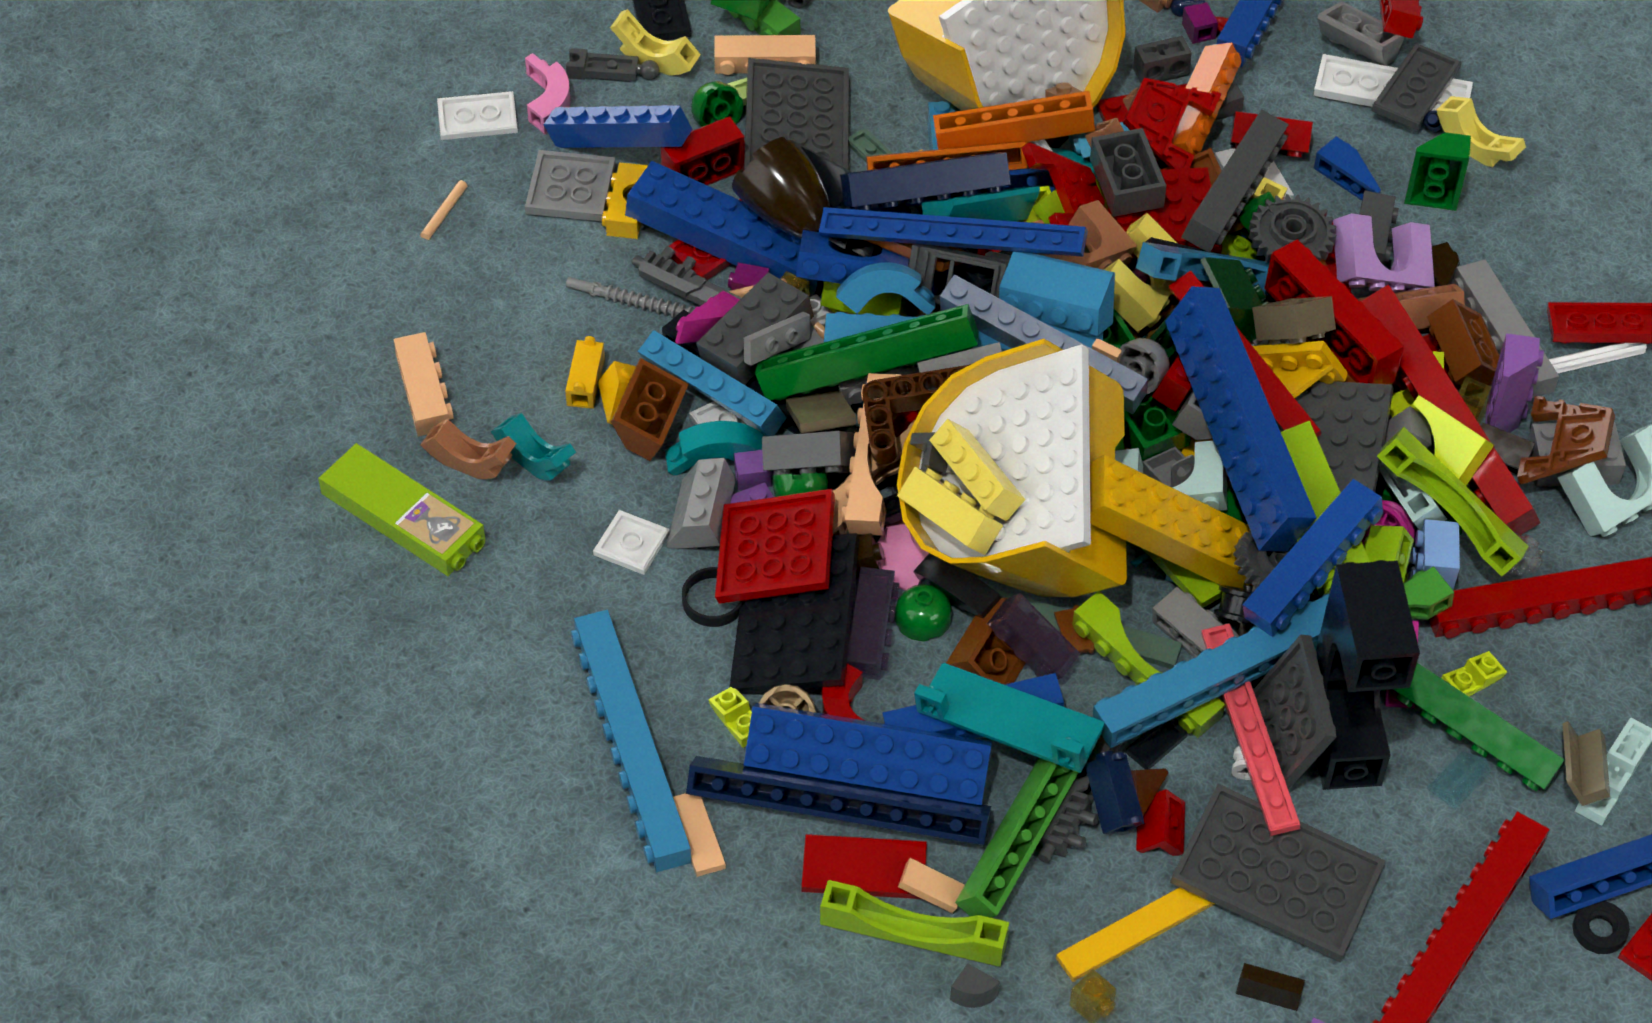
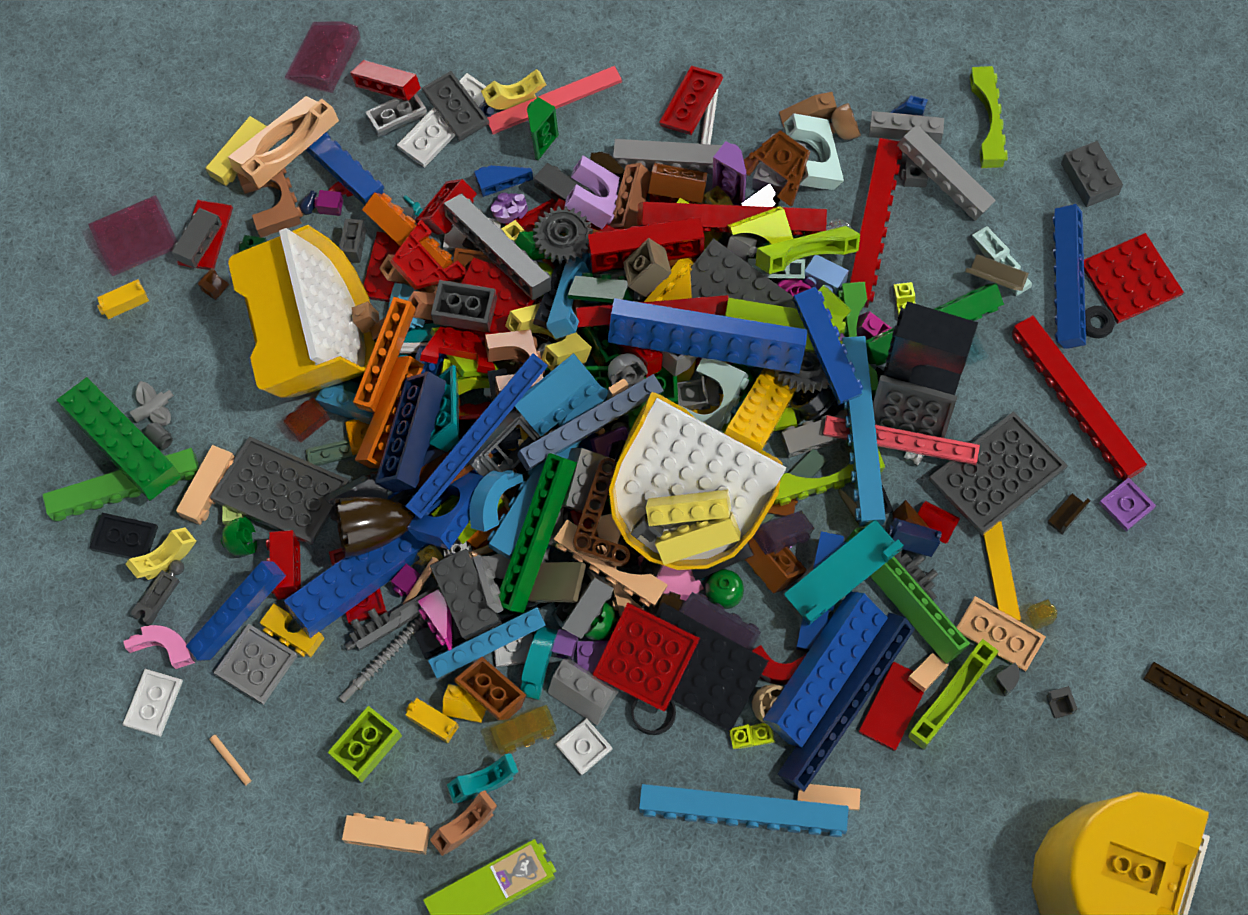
camera: 60 degrees left, 15 degrees up
none -> clear red brick [284,398,330,443]
none -> lime brick [328,706,402,783]
none -> teal hand [403,195,423,216]
none -> coral tile [487,66,622,134]
none -> clear yellow brick [490,705,557,754]
none -> medium lavender plate [491,192,528,223]
none -> light nougat tile [956,596,1046,672]

